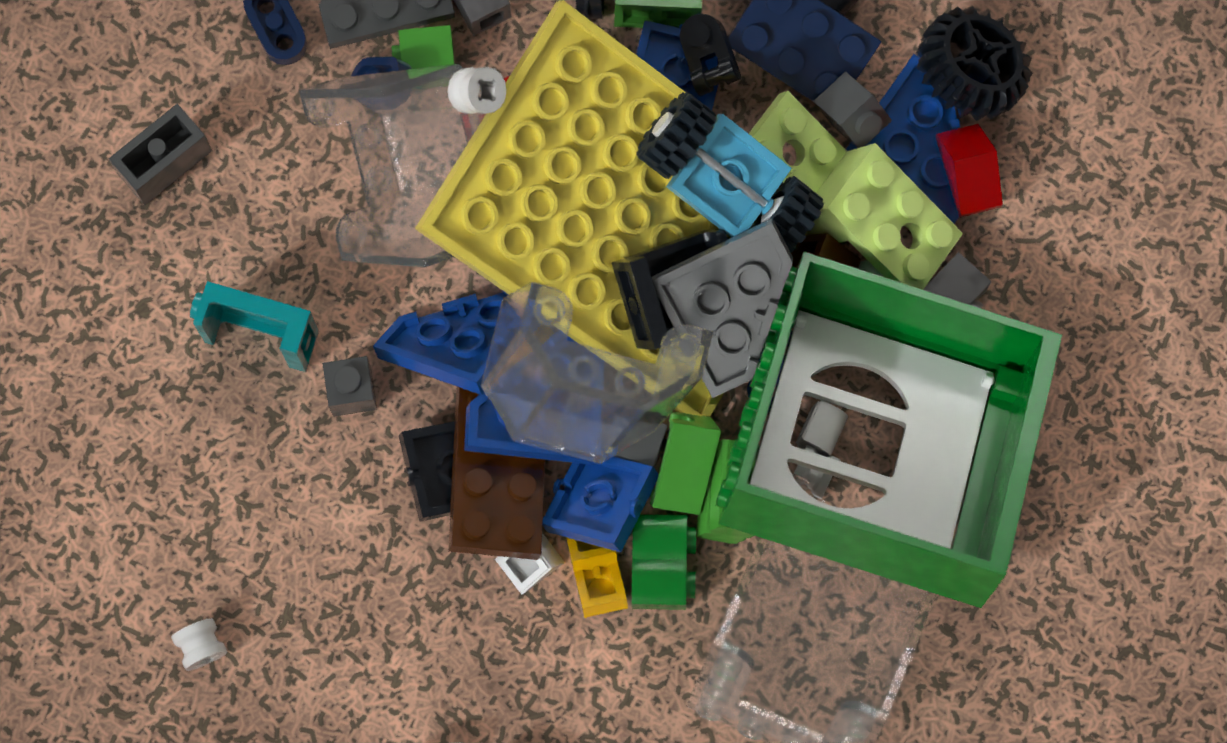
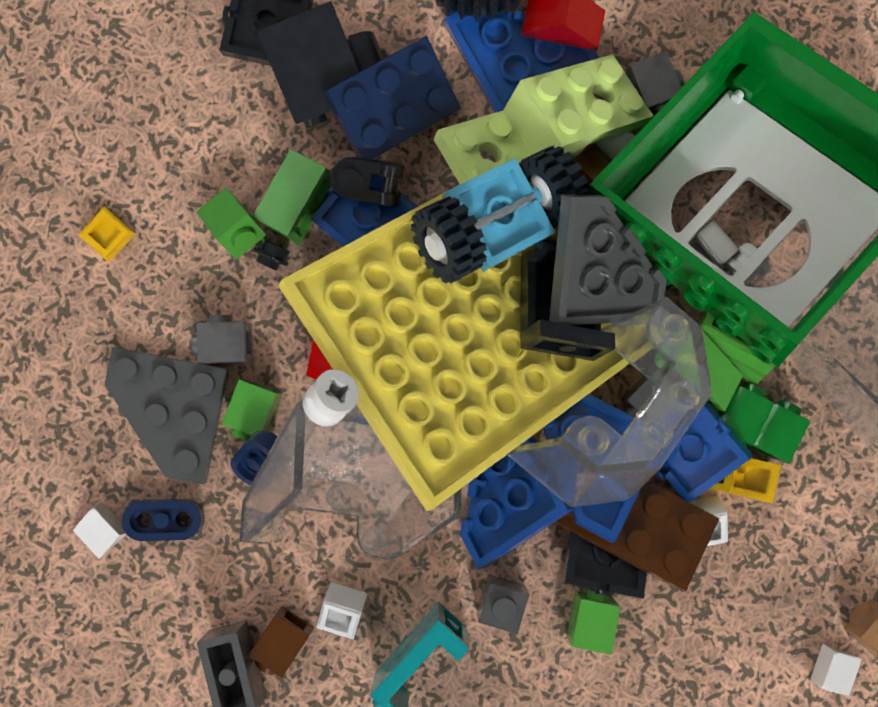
camera: 60 degrees left, 10 degrees up
dark grey brick [813,72,892,148] -> none
none -> reddish brown brick [248,606,314,678]
none -> white slope [316,582,367,639]
none -> bright green brick [567,589,621,655]

